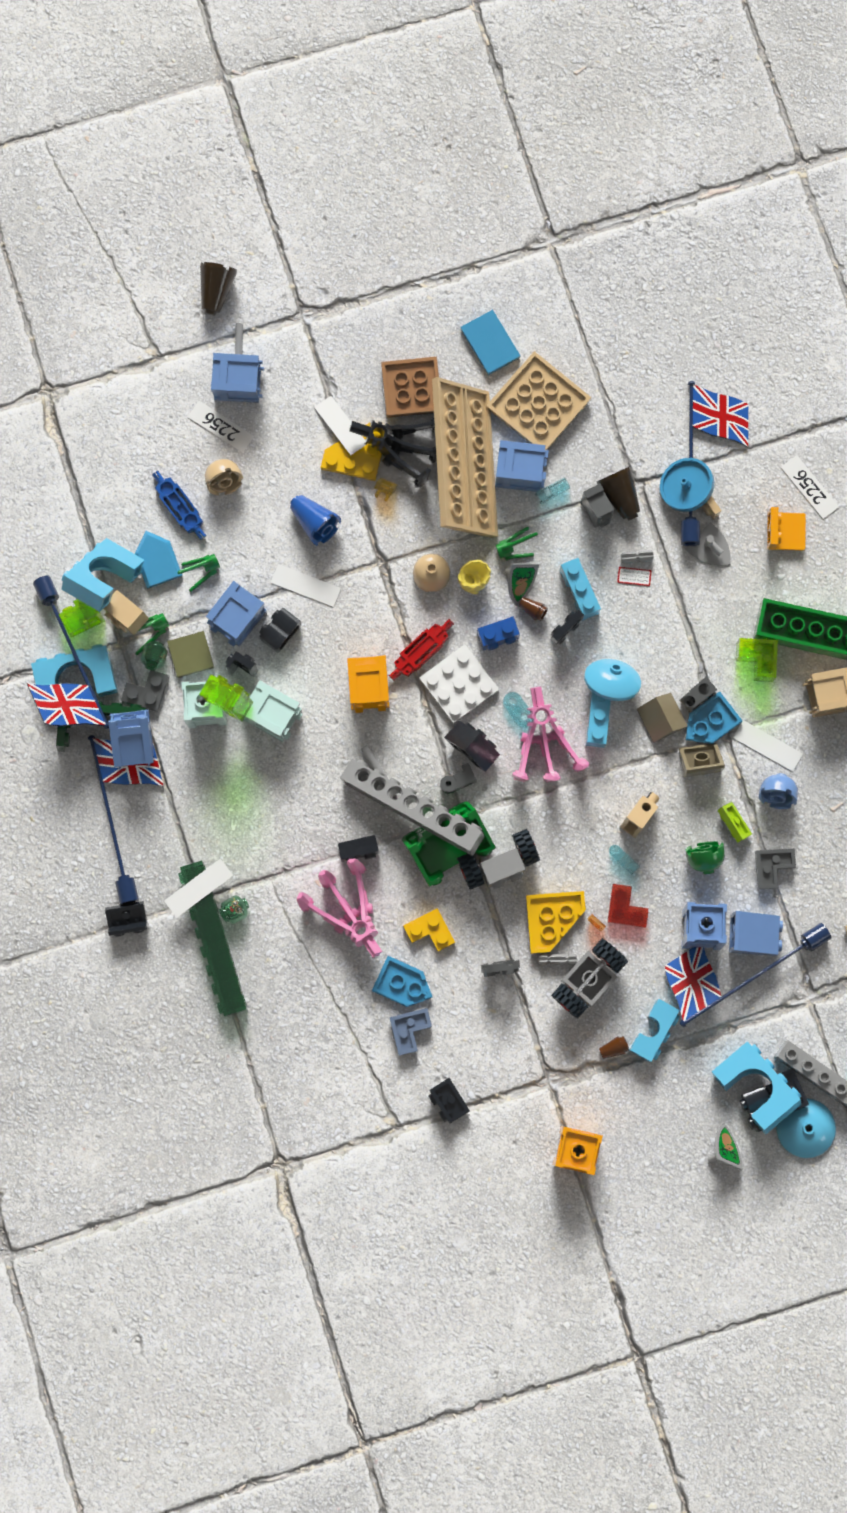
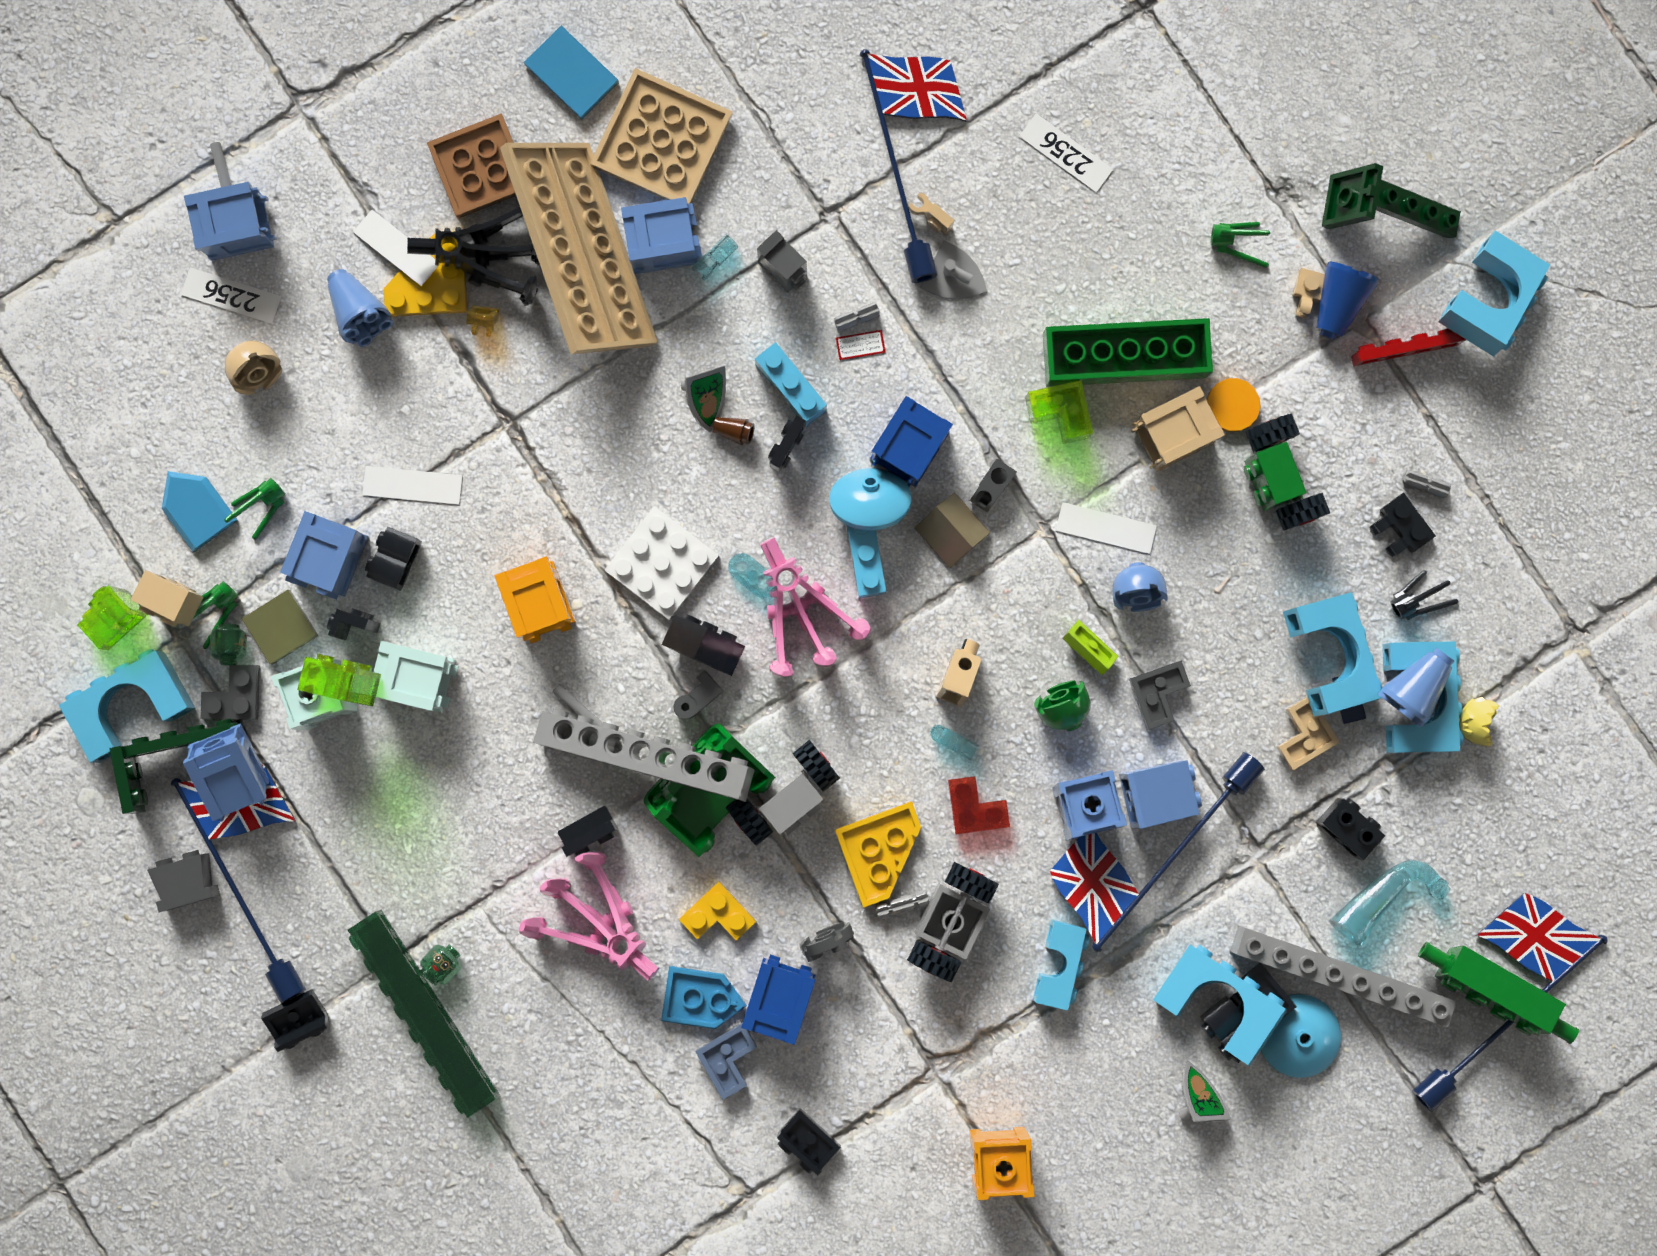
camera: 20 degrees left, 5 degrees up
flag [27,575,109,729] -> none
medium azure arch [61,538,144,612] -> none
blue piece [152,471,207,540] -> none
white sticker [164,859,233,918] -> none
dark brown cone [200,262,237,316] -> none
blue cone [290,495,341,546] -> none
red piece [388,619,454,681] -> none
tan cylinder [413,554,450,592] -> none
light yellow hair [458,560,491,594] -> none
blue brick [477,616,520,651] -> none
green plant [496,527,538,561] -> none
clear orange tile [587,914,606,932] -> none
dark brown cone [597,466,640,521] -> none
reddish brown cone [599,1036,630,1059] -> none
dark azure piece [660,458,715,512] -> none
dark tan slope [679,743,725,777] -> none
dark azure tile [686,691,743,744] -> none
light orange bracket [767,507,806,551] -> none
none -> dark grey hips [147,850,220,913]
none -> medium blue cone [327,269,393,347]
none -> blue container [741,954,816,1045]
none -> blue container [870,396,953,488]

